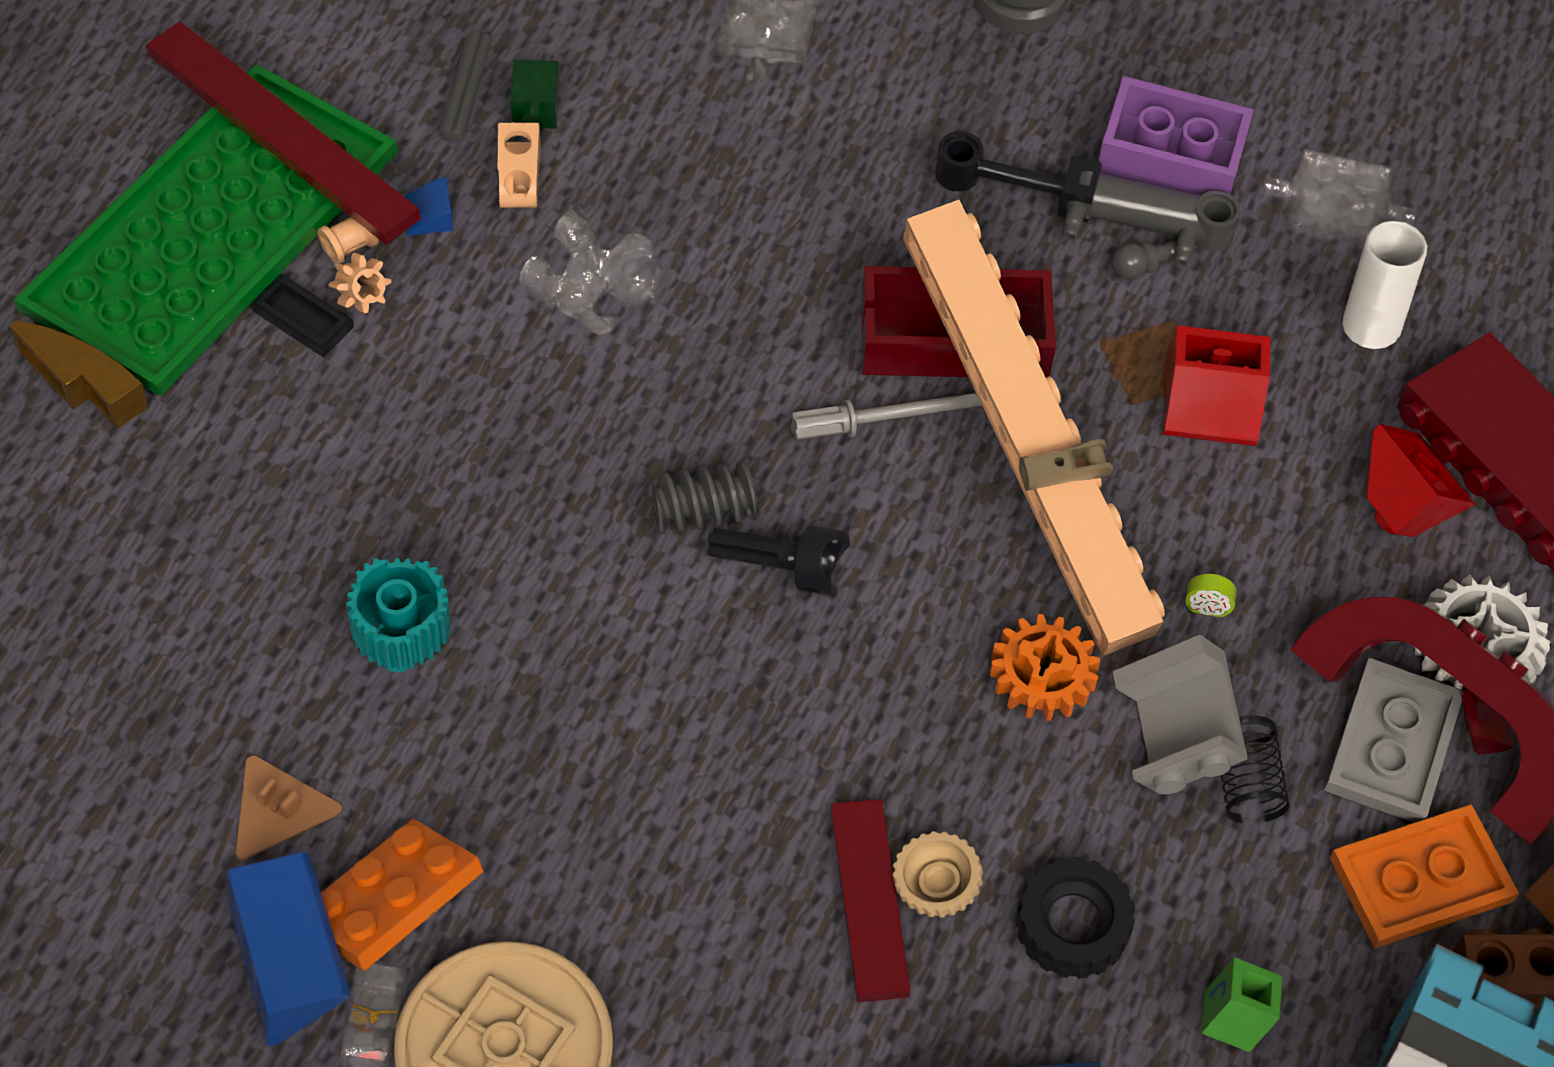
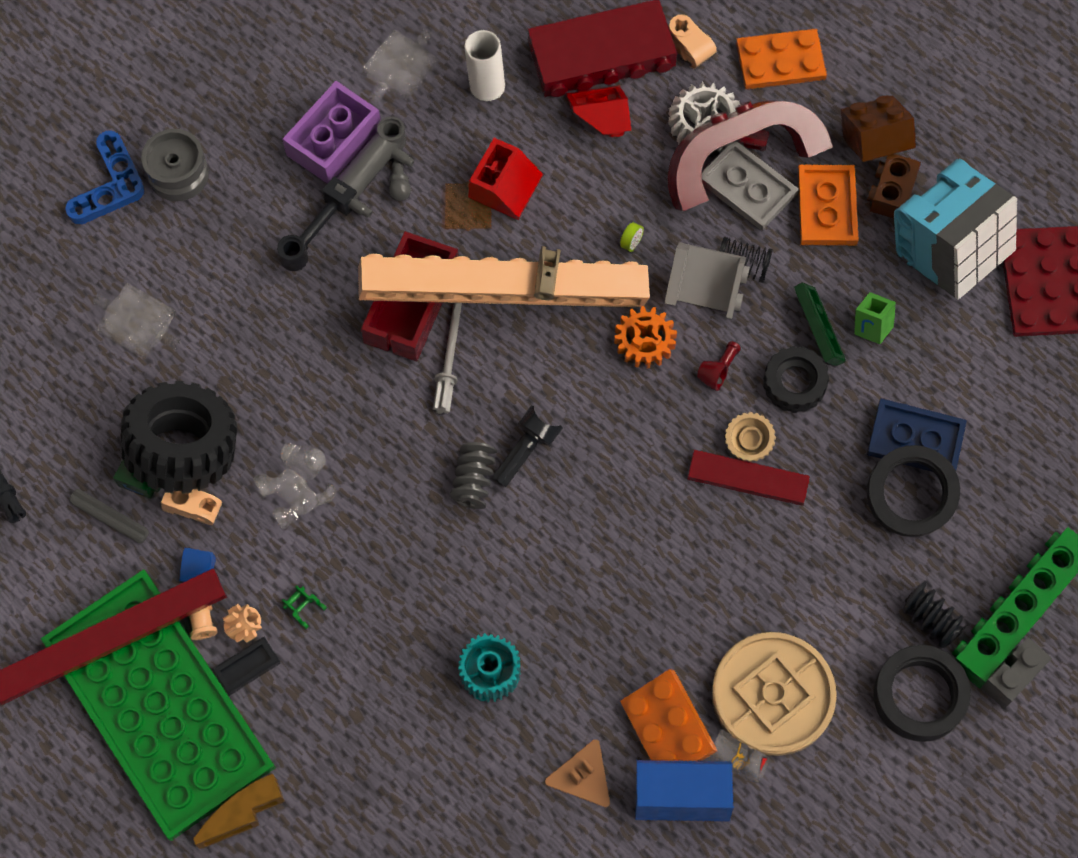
camera: 65 degrees left, 10 degrees up
none -> black tyre [120,381,237,494]
none -> green piece [281,585,327,629]
none -> dark red bar [697,341,741,391]
none -> dark green tile [794,282,846,366]

